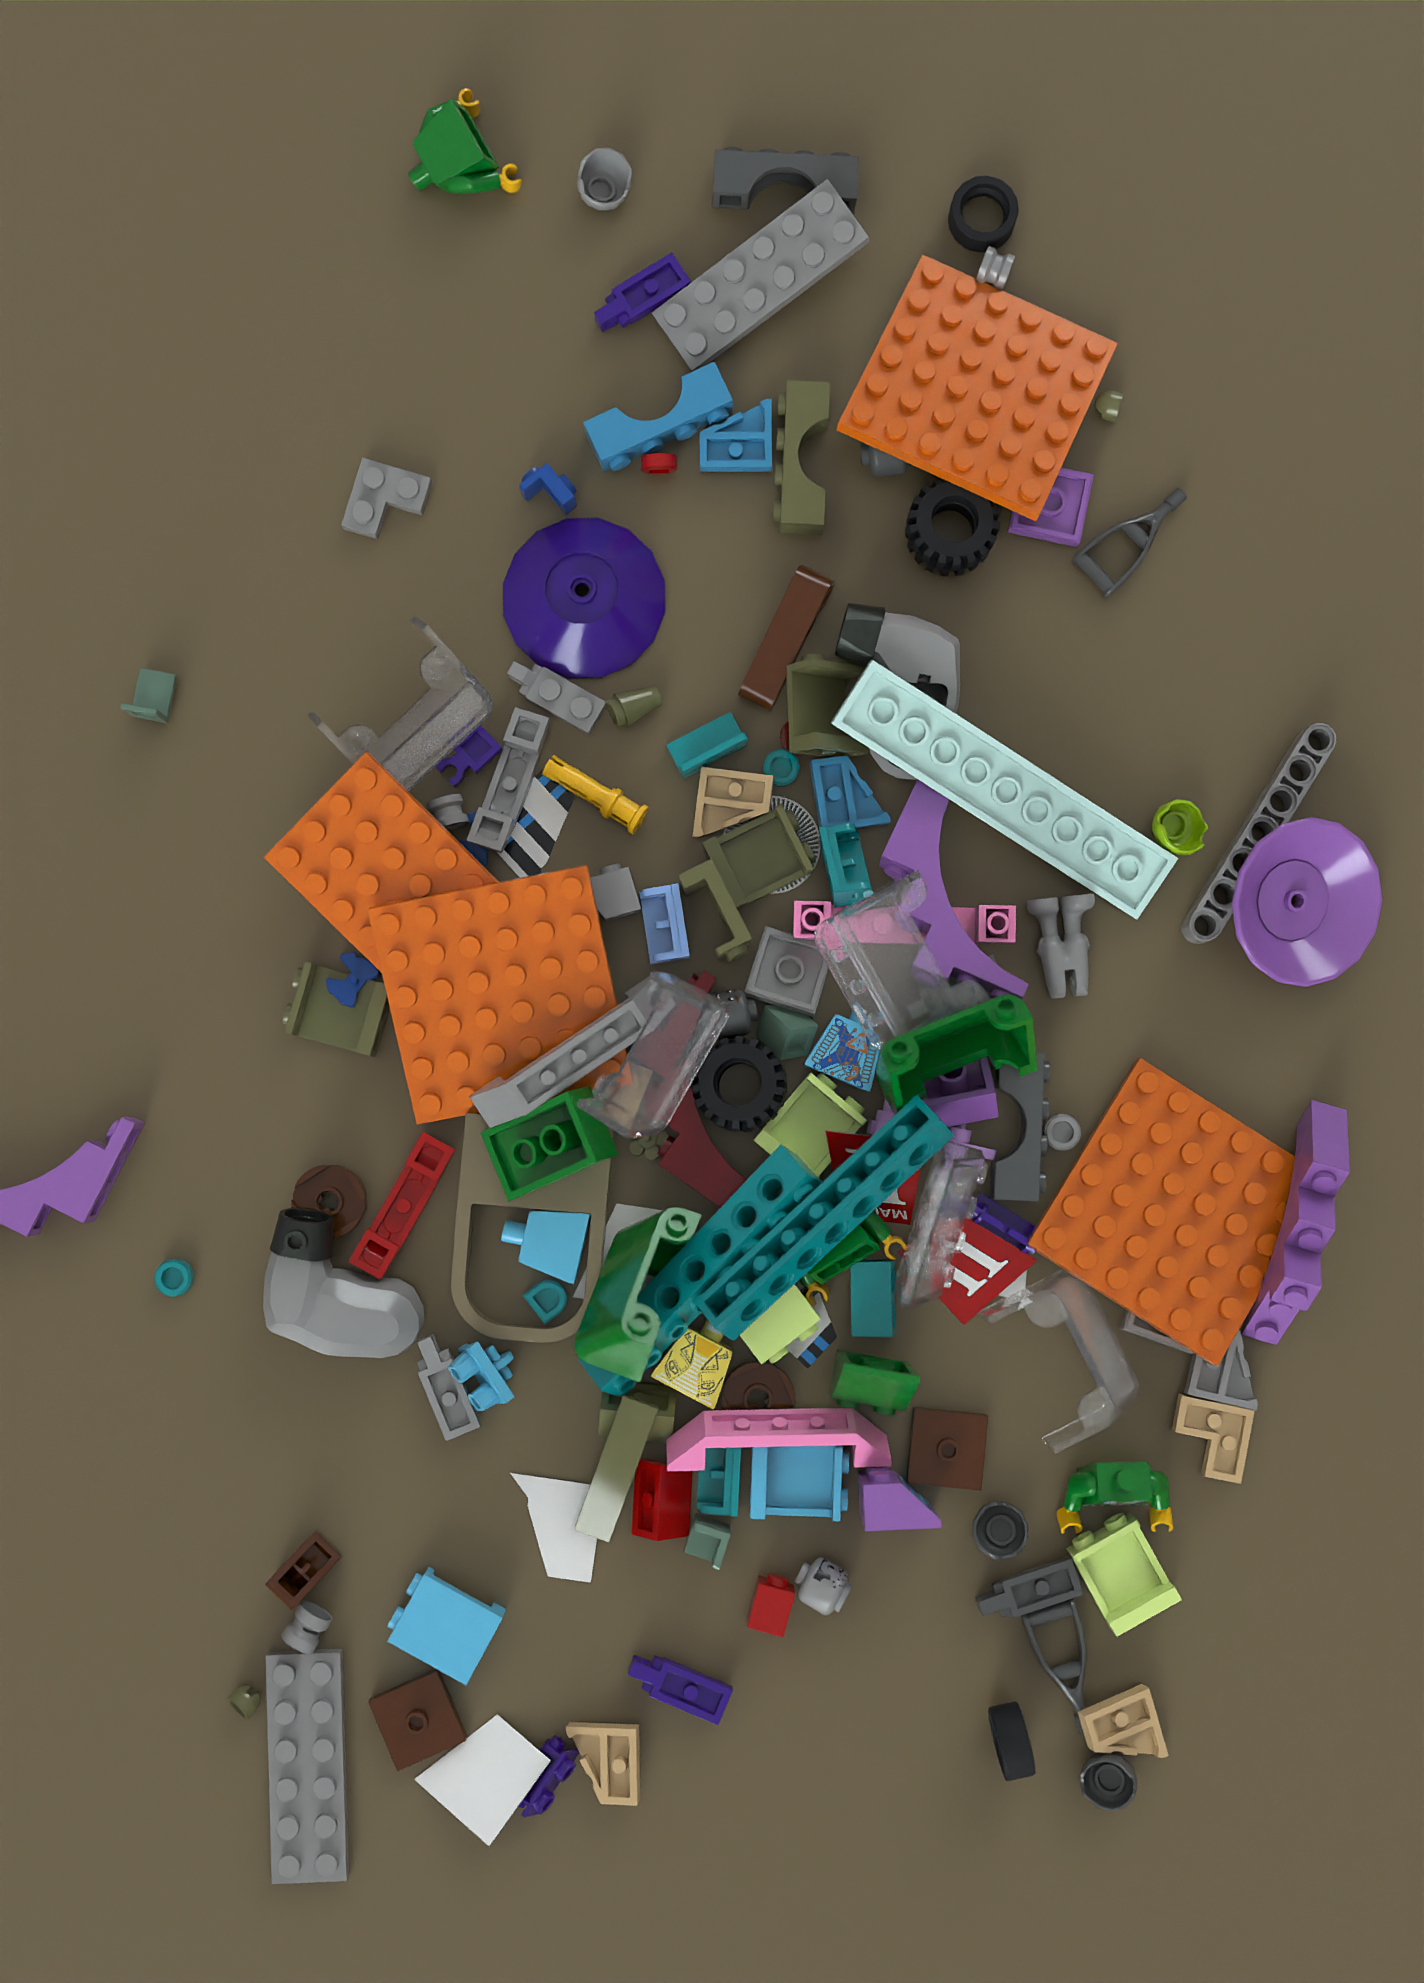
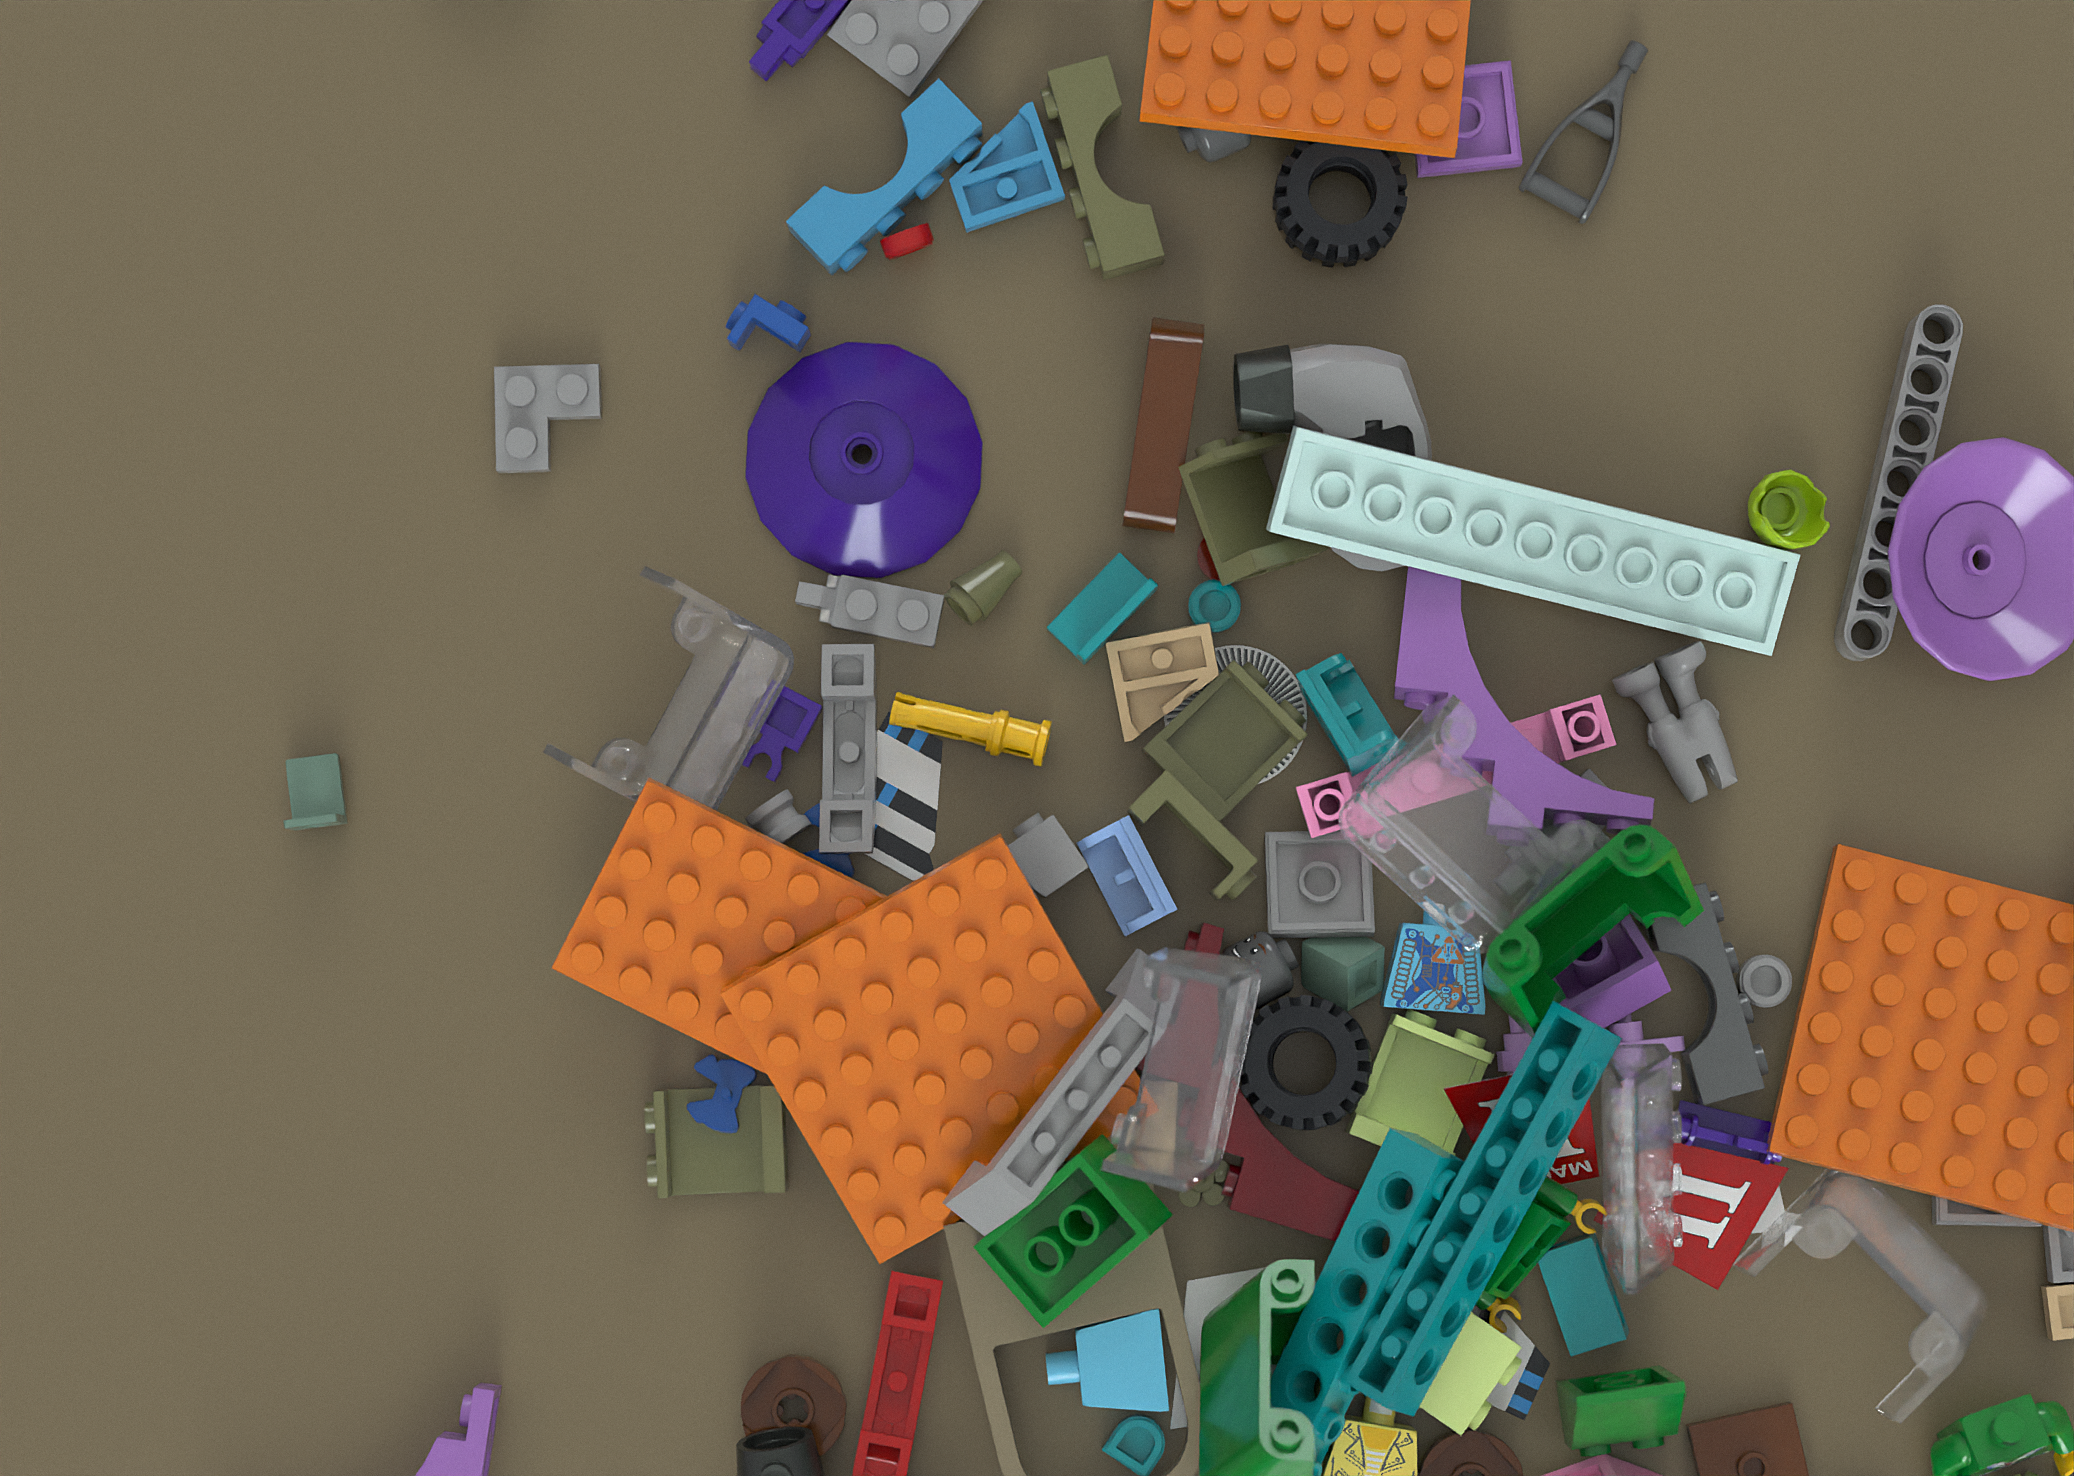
camera: 15 degrees left, 0 degrees up
dark azure wing [809,755,891,829] -> none

